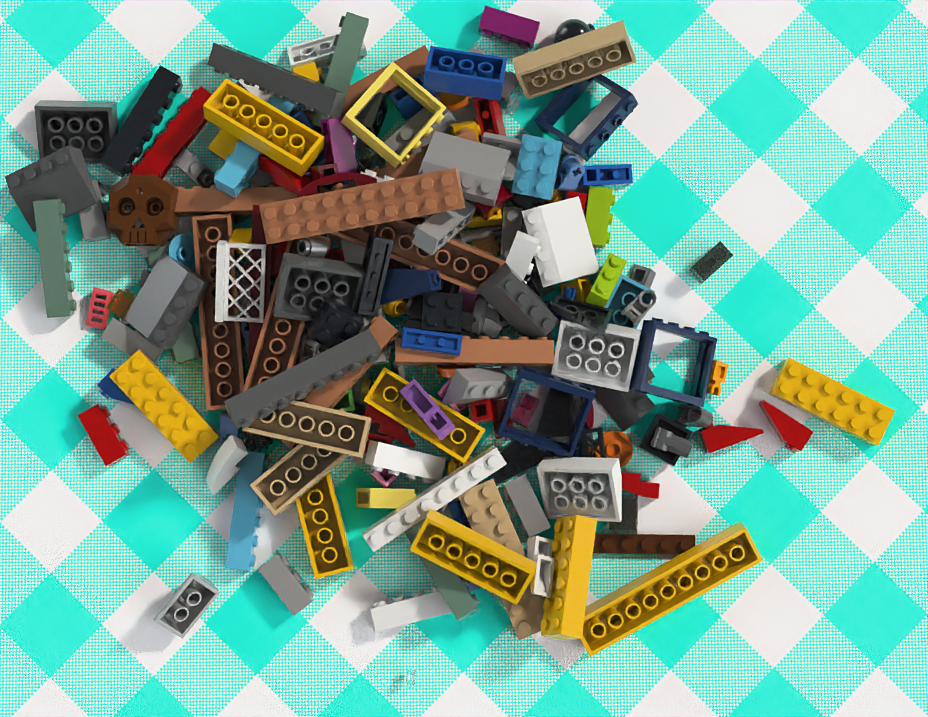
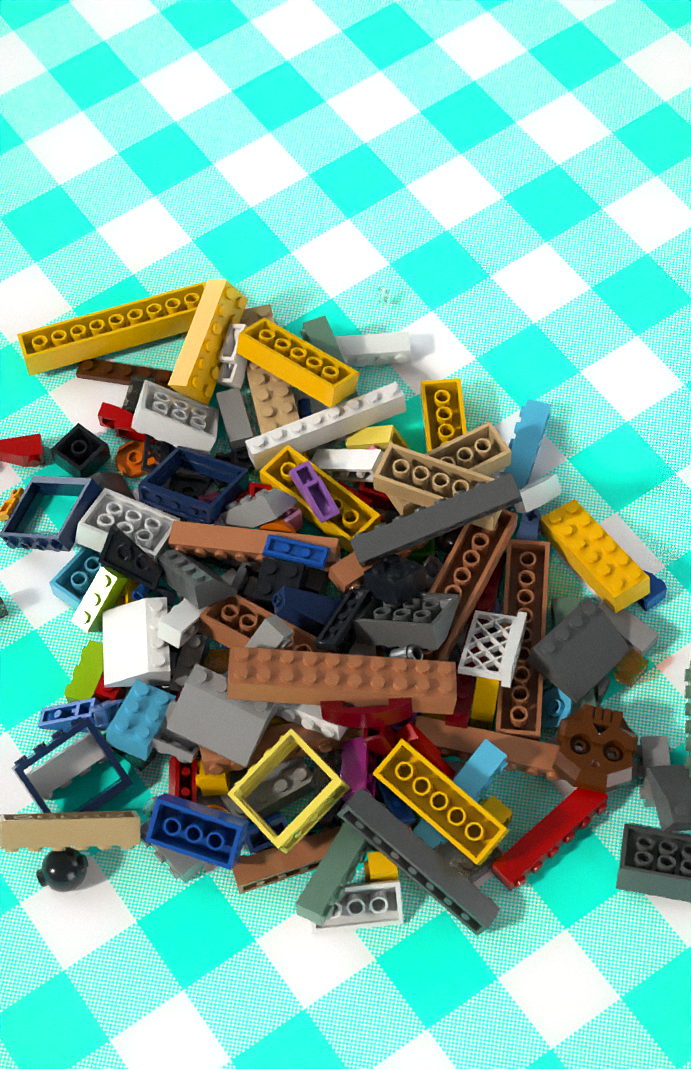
camera: 170 degrees left, 25 degrees down
red brick [77,404,130,466] -> none
coral slope [86,287,115,330] -> none
black brick [100,65,183,178] -> none
light grey slope [153,572,221,639] -> none
light grey slope [172,148,215,188] -> none
light grey brick [258,554,314,616] -> none
magenta brick [478,6,540,49] -> none
light grey piece [621,289,657,326] -> none
dark grey slope [629,264,656,288] -> none
dark grey piece [650,427,693,458] -> none
dark grey piece [674,404,713,428] -> none

